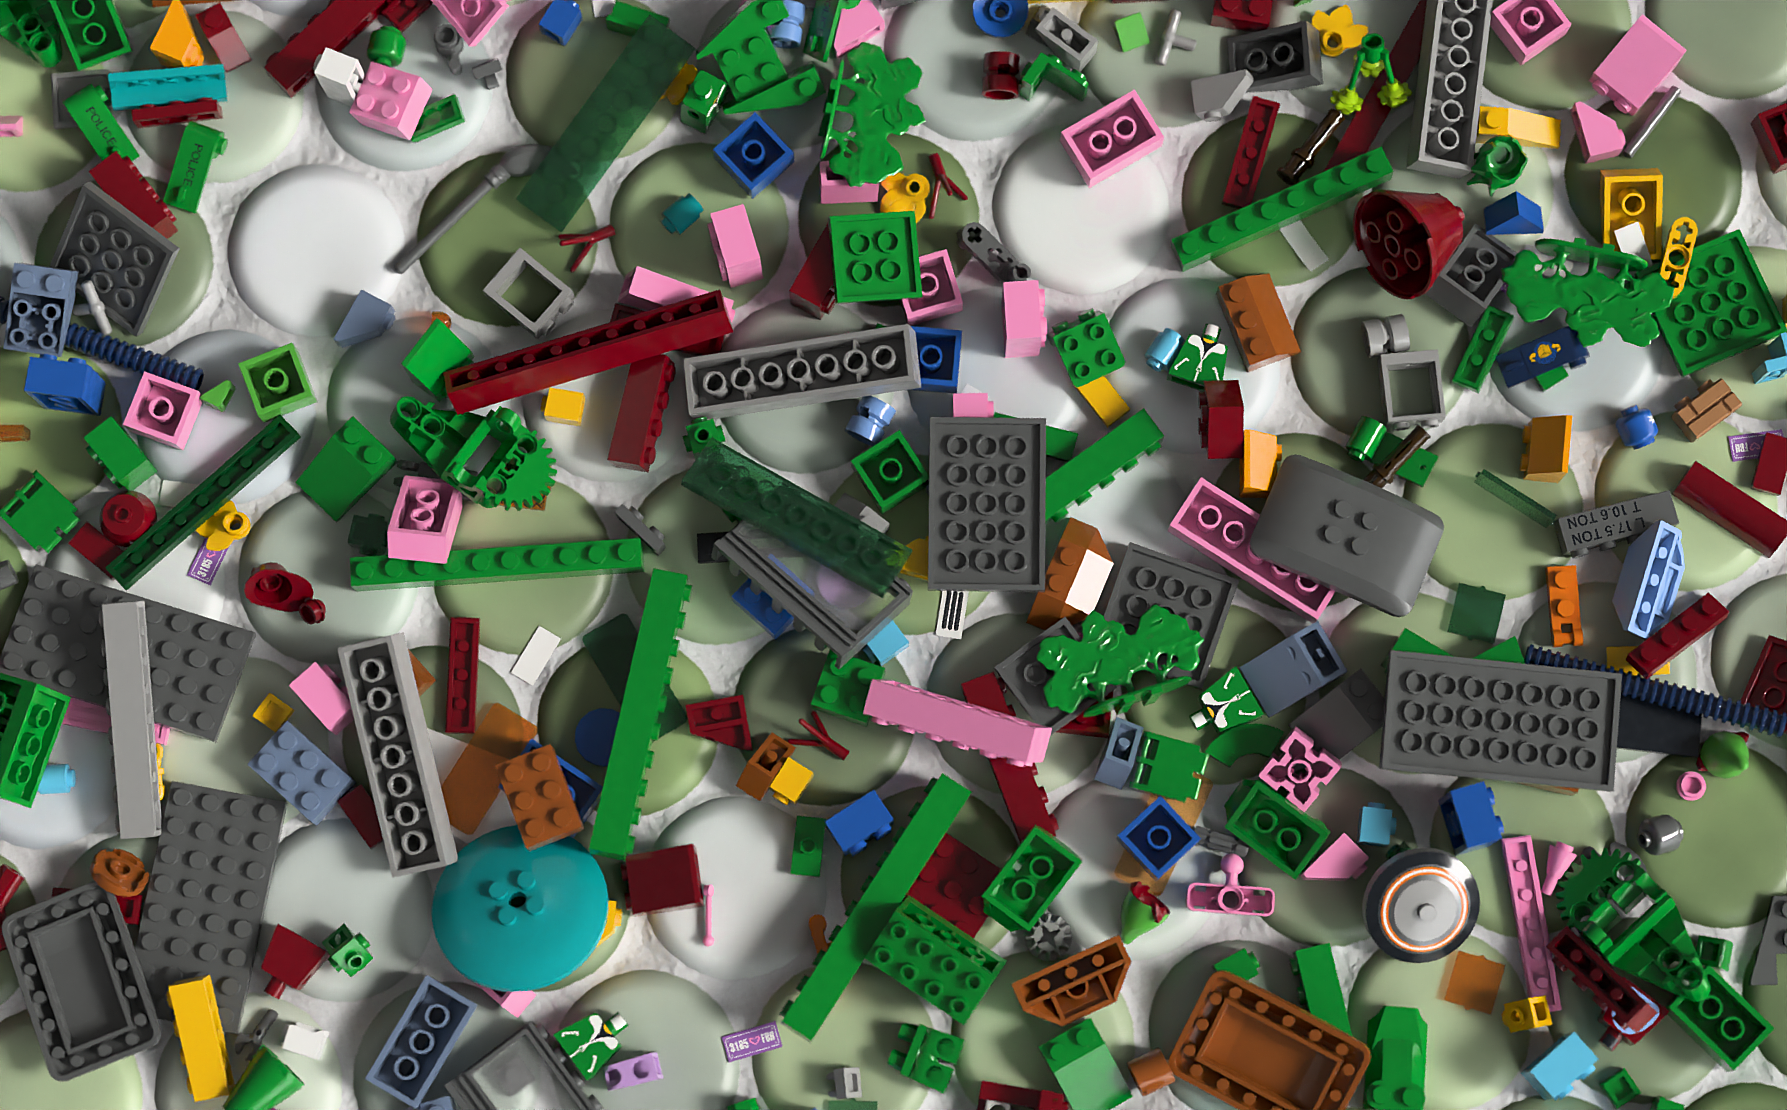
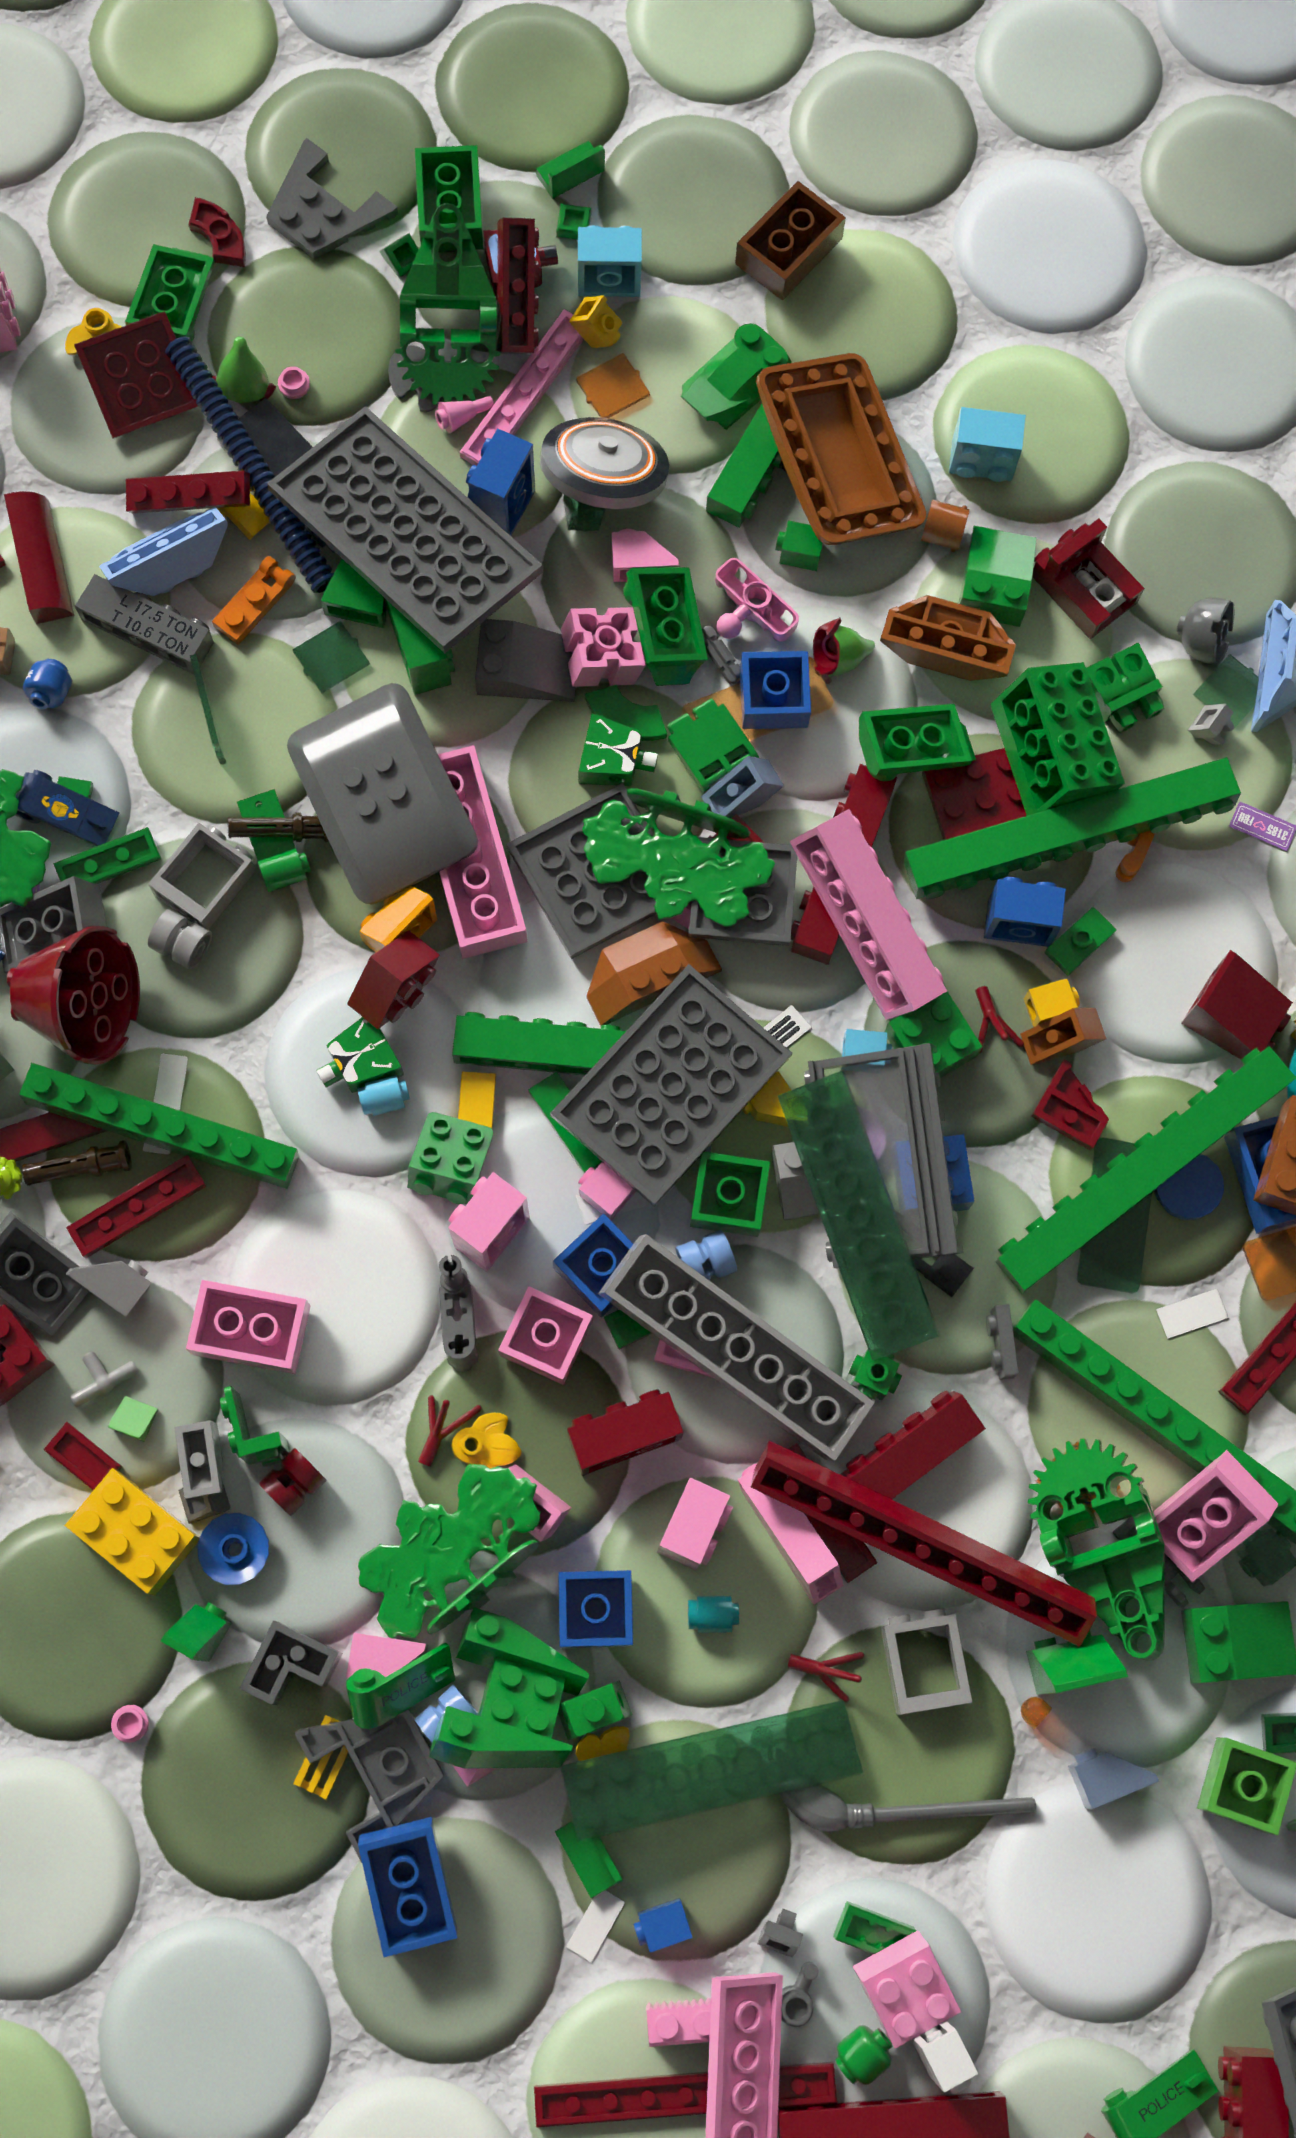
camera: 145 degrees left, 5 degrees down
yellow brick [541,387,586,427] -> none
bright pink hinge [702,885,714,946] -> none
green plate [828,211,923,304] -> none
light grey gear [1025,913,1072,961] -> none
dark orange slope [1216,274,1301,373] -> none
sand blue slope [1239,621,1347,718] -> none
medium azure brick [1356,802,1396,847] -> none
light orange slope [1519,415,1572,483] -> none
dark grey head [1637,814,1683,855] -> none

